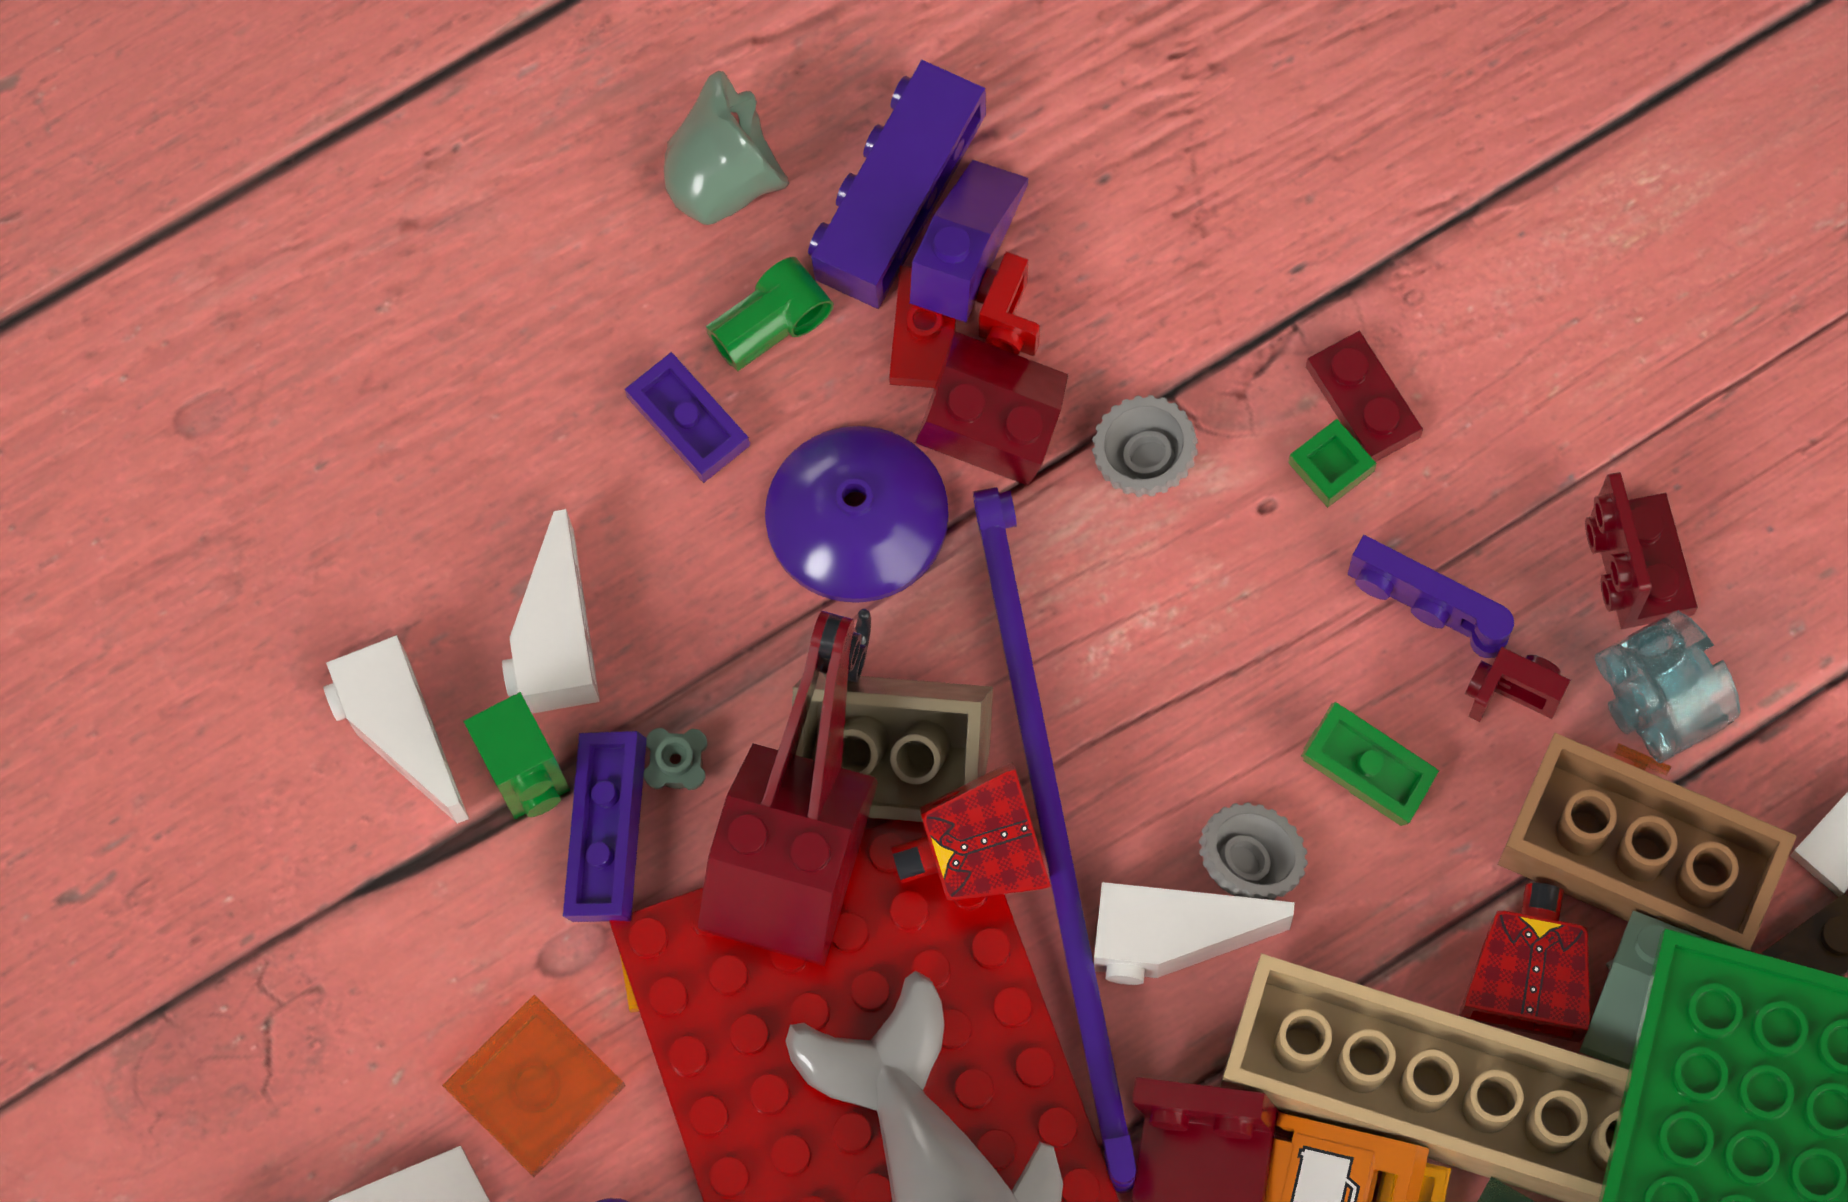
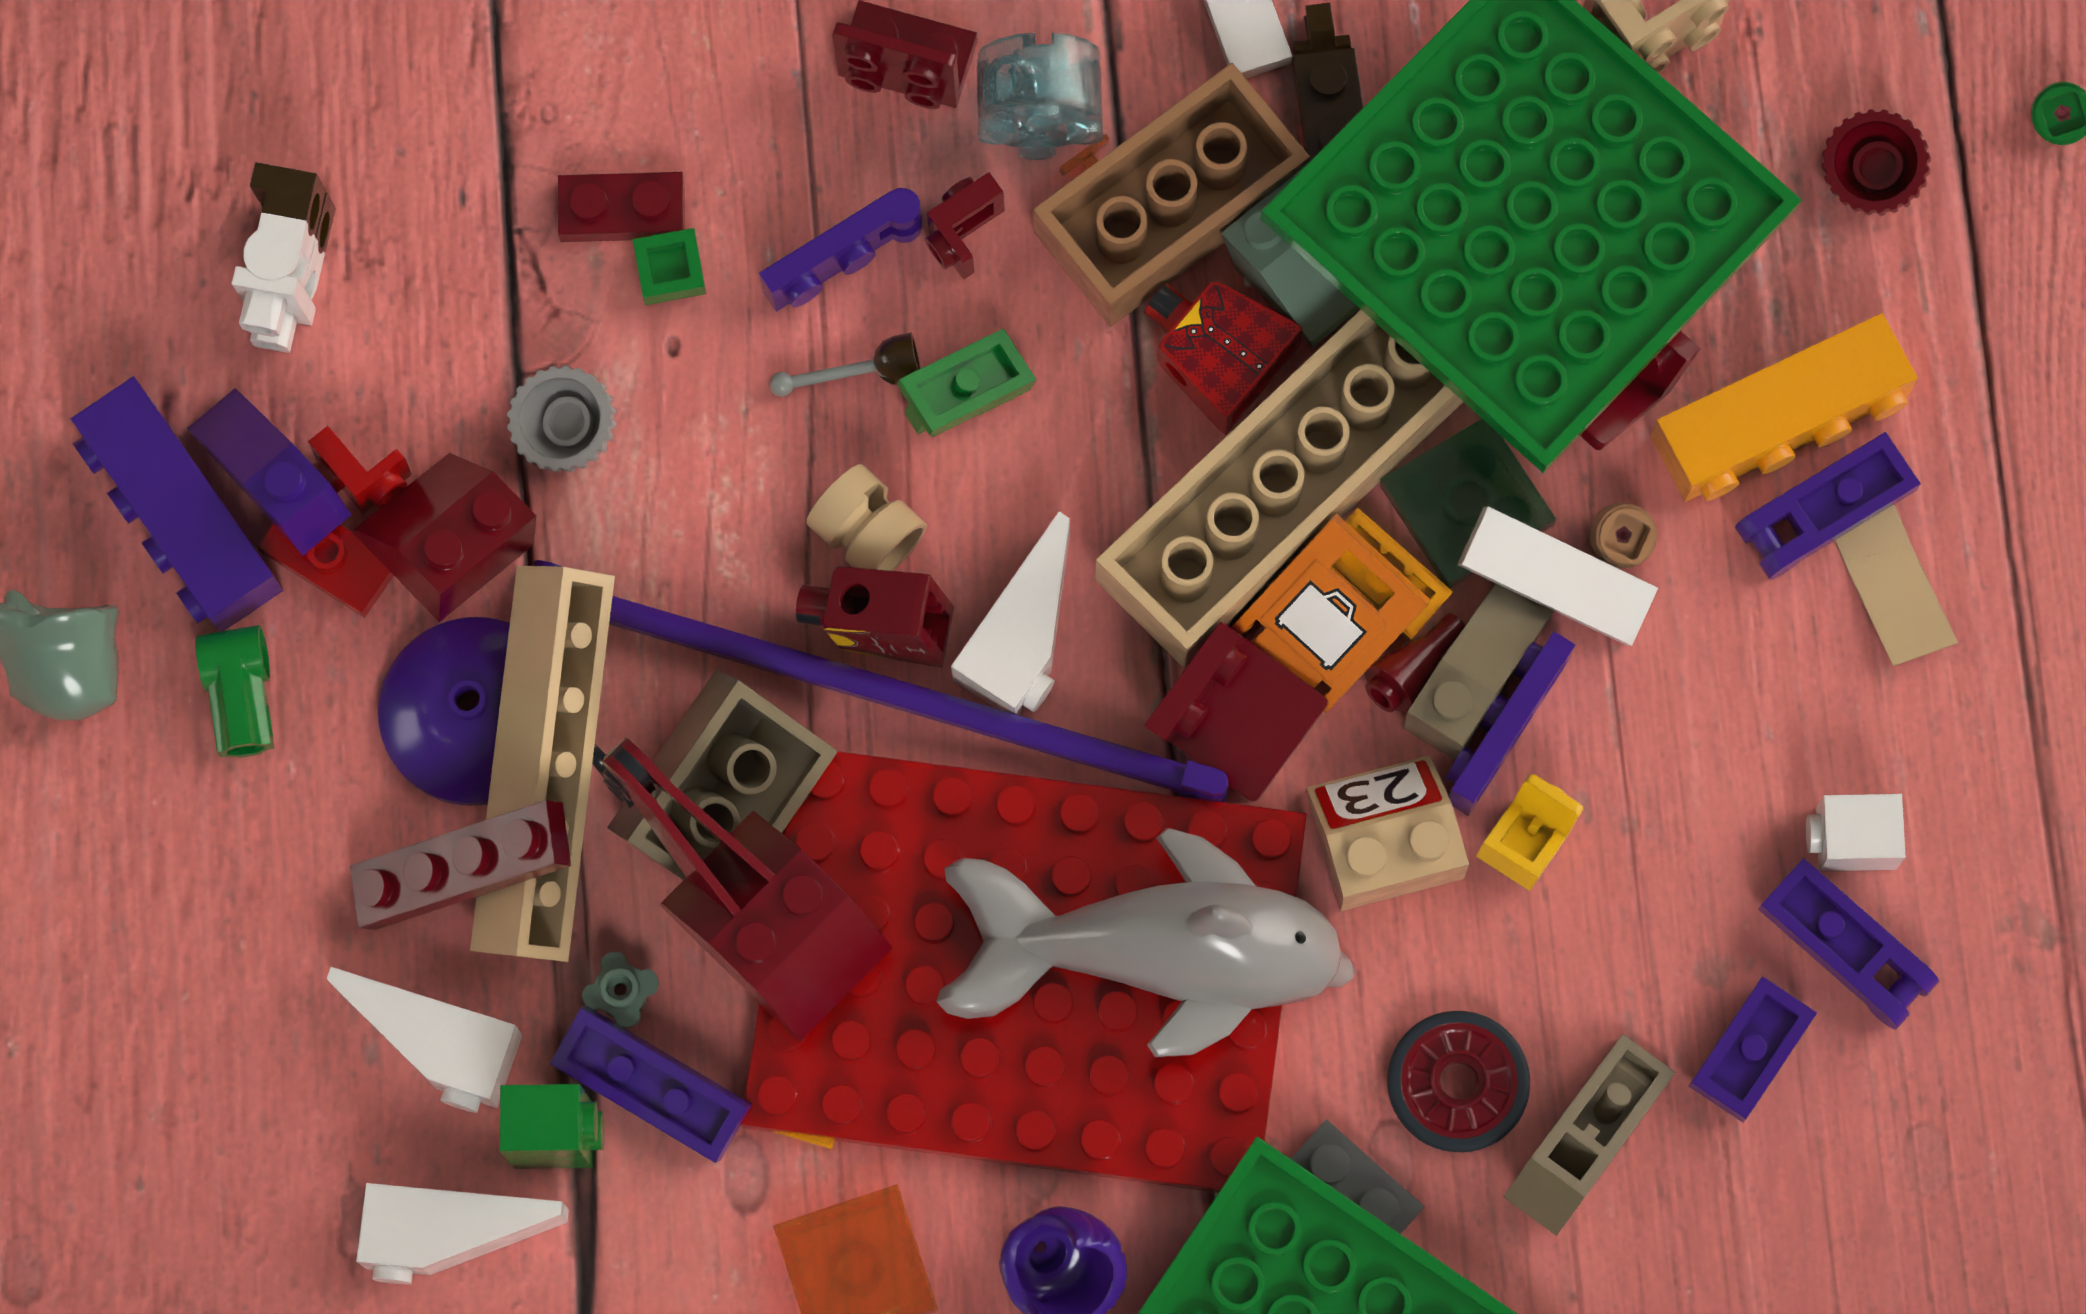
camera: 65 degrees left, 5 degrees up
dark purple plate [625,352,750,483] -> none
torso [891,762,1051,900] -> none
light grey hat [1199,803,1308,900] -> none
none -> white hips [232,162,336,353]
none -> plate [350,800,571,930]
none -> tan brick [470,566,615,962]
none -> hinge [769,332,921,397]
none -> dark red torso [796,566,954,668]
none -> tan wheel [806,464,927,571]

